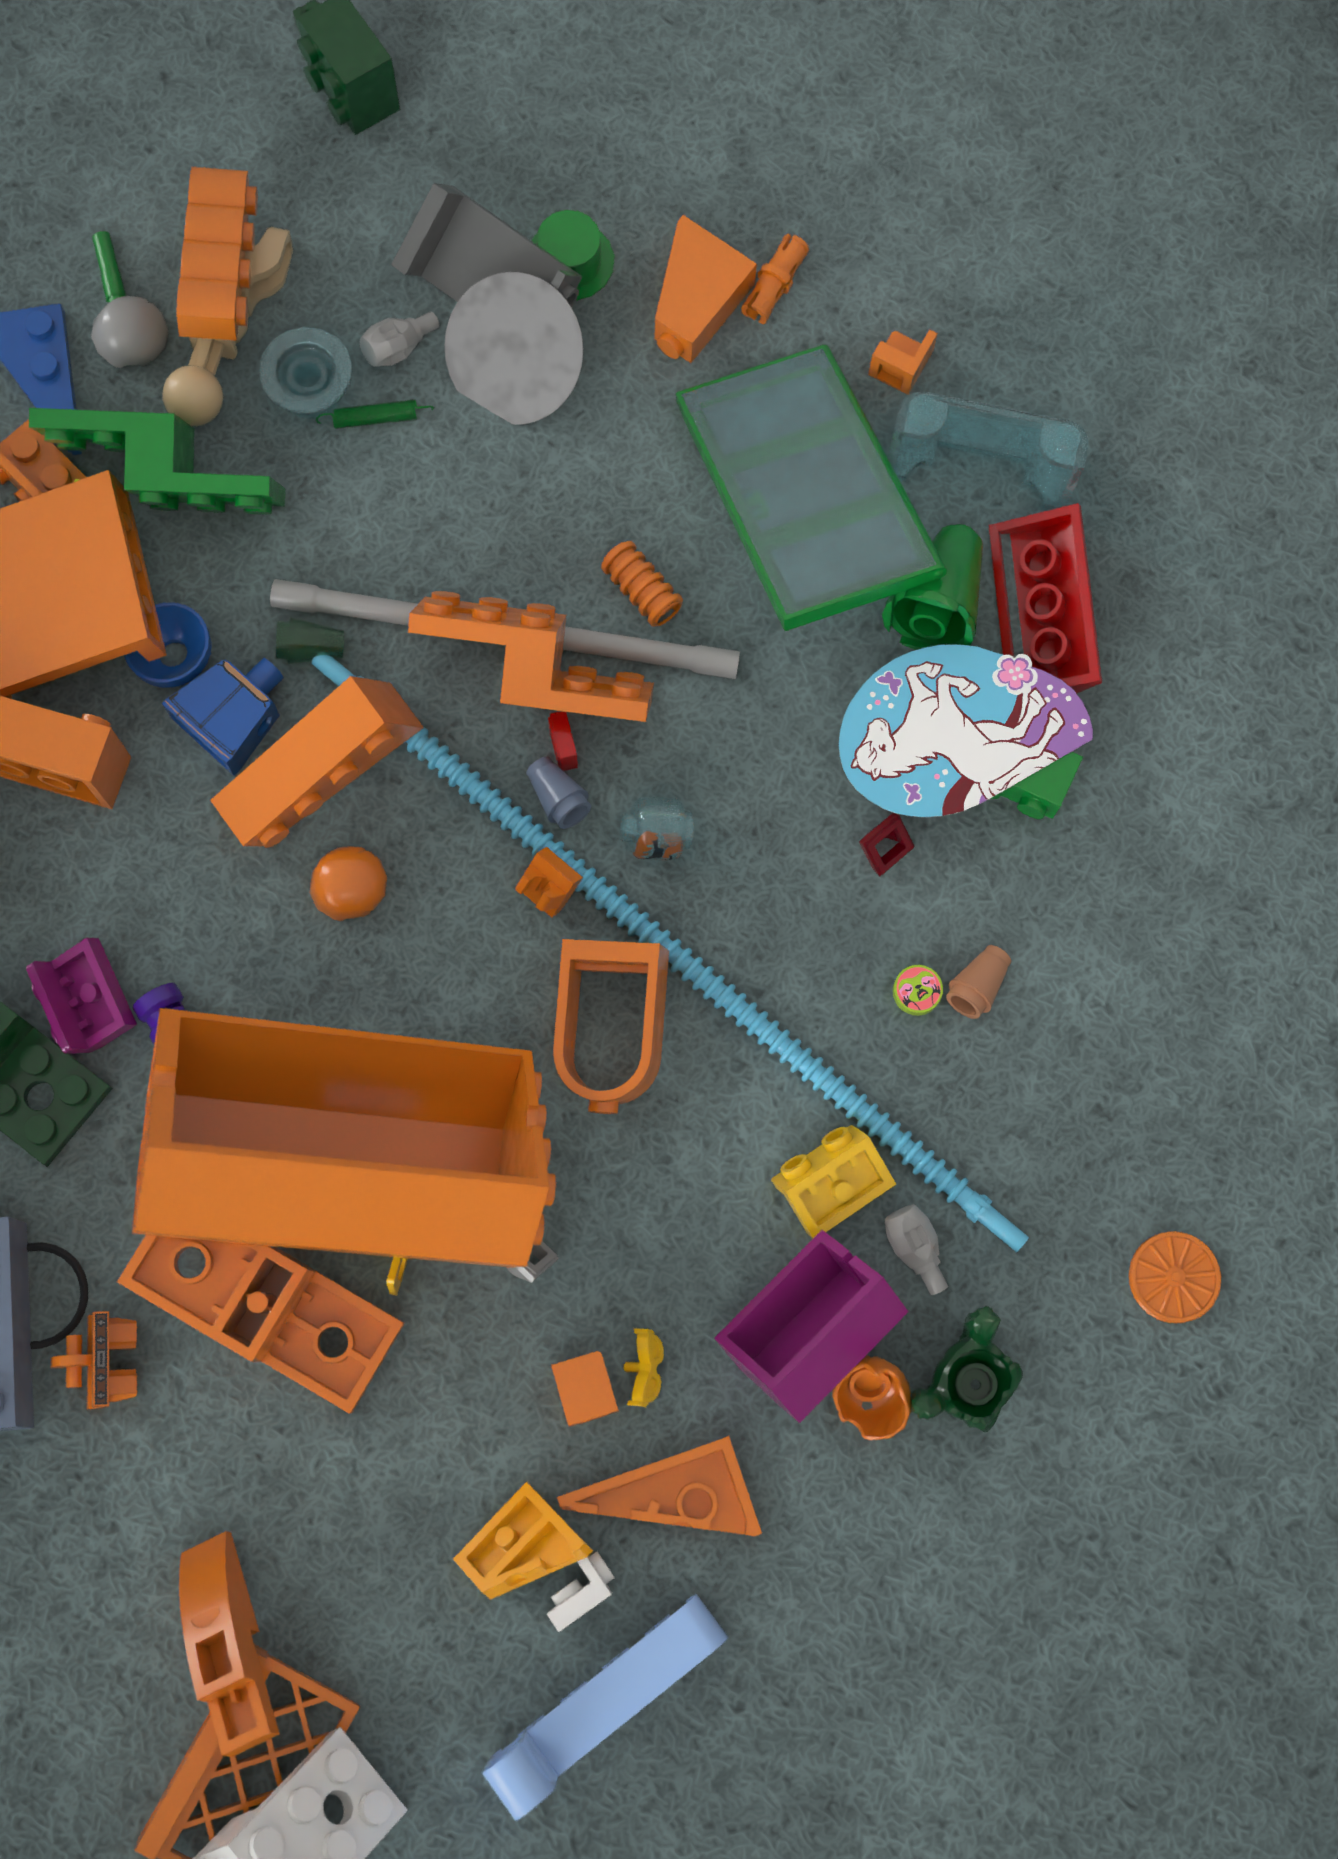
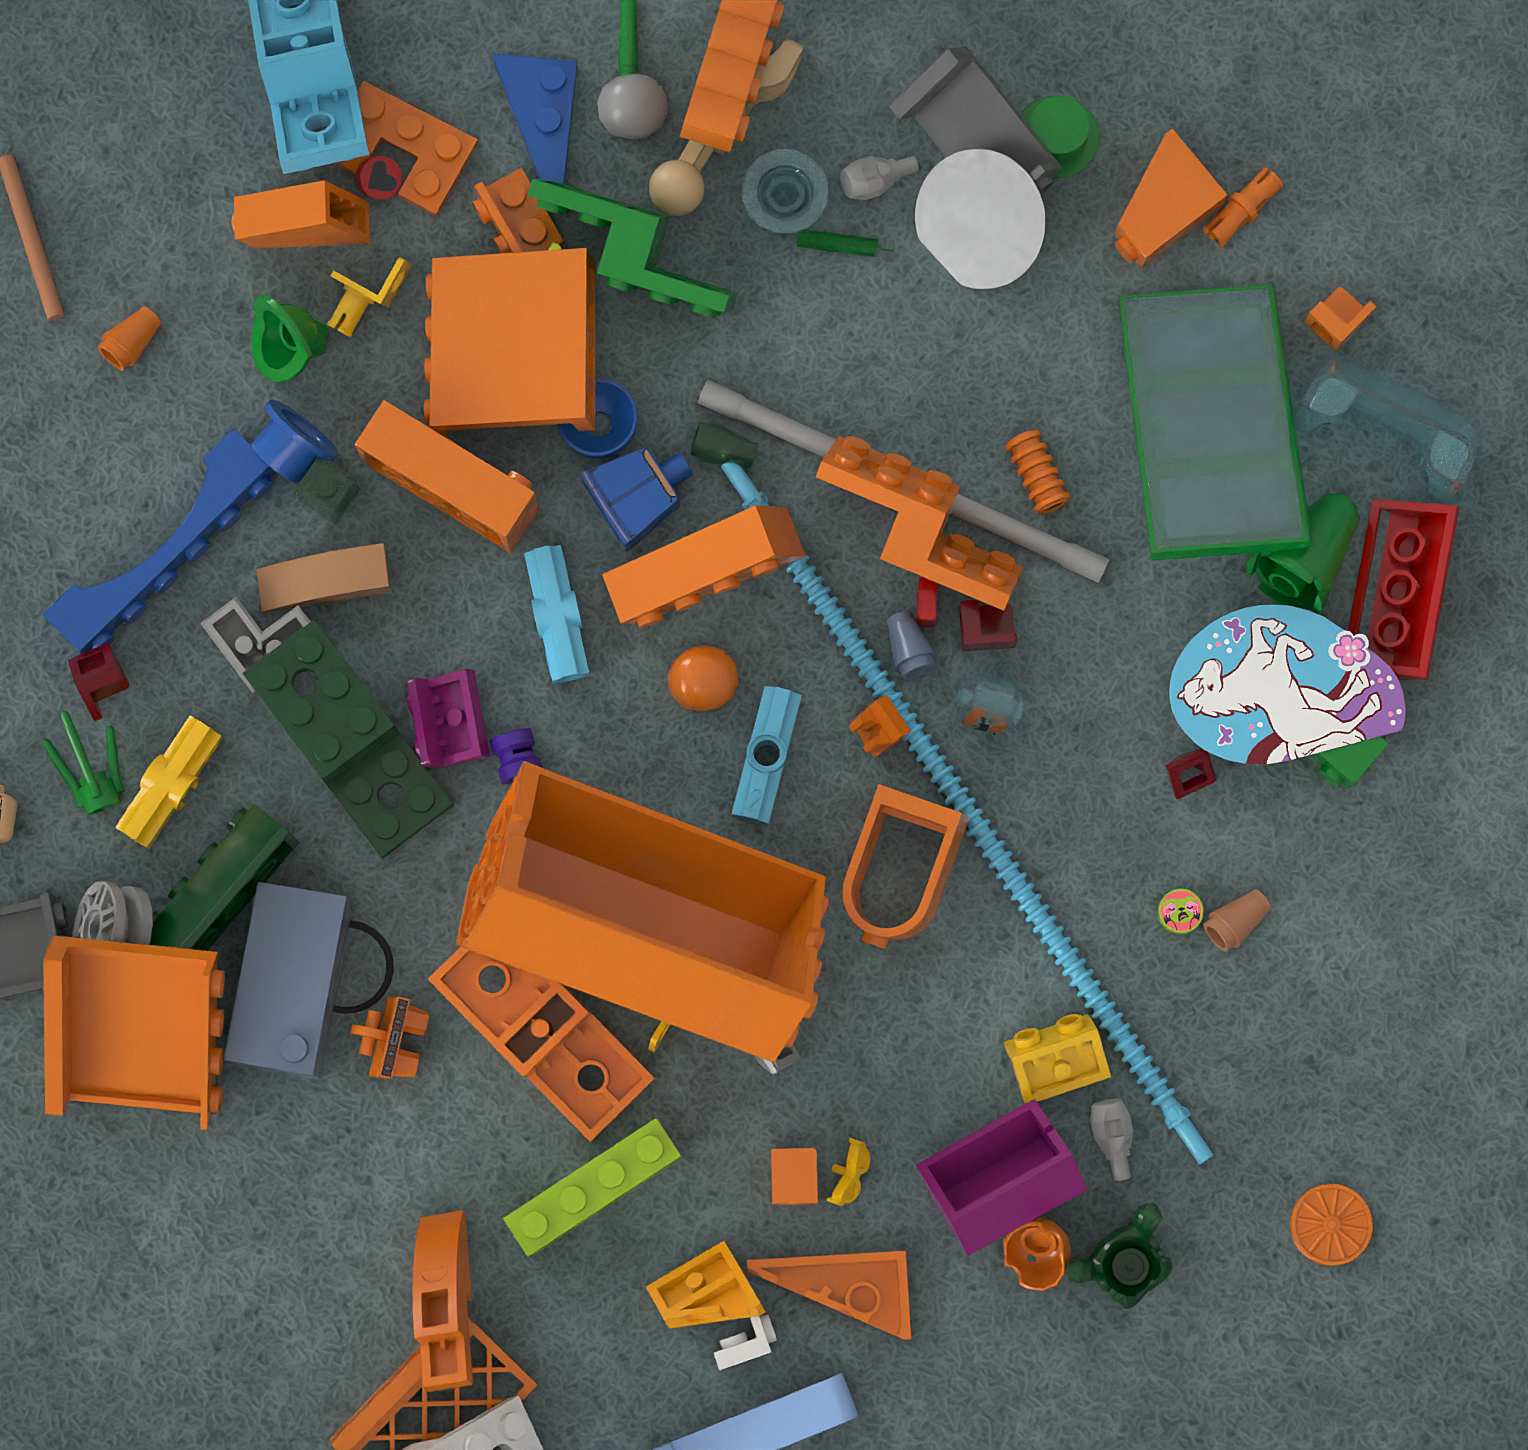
camera: 20 degrees right, 5 degrees up
none -> lime brick [503,1118,682,1258]
none -> medium azure piece [524,545,590,683]
none -> medium azure piece [731,686,802,825]
none -> dark red panel [959,600,1017,651]

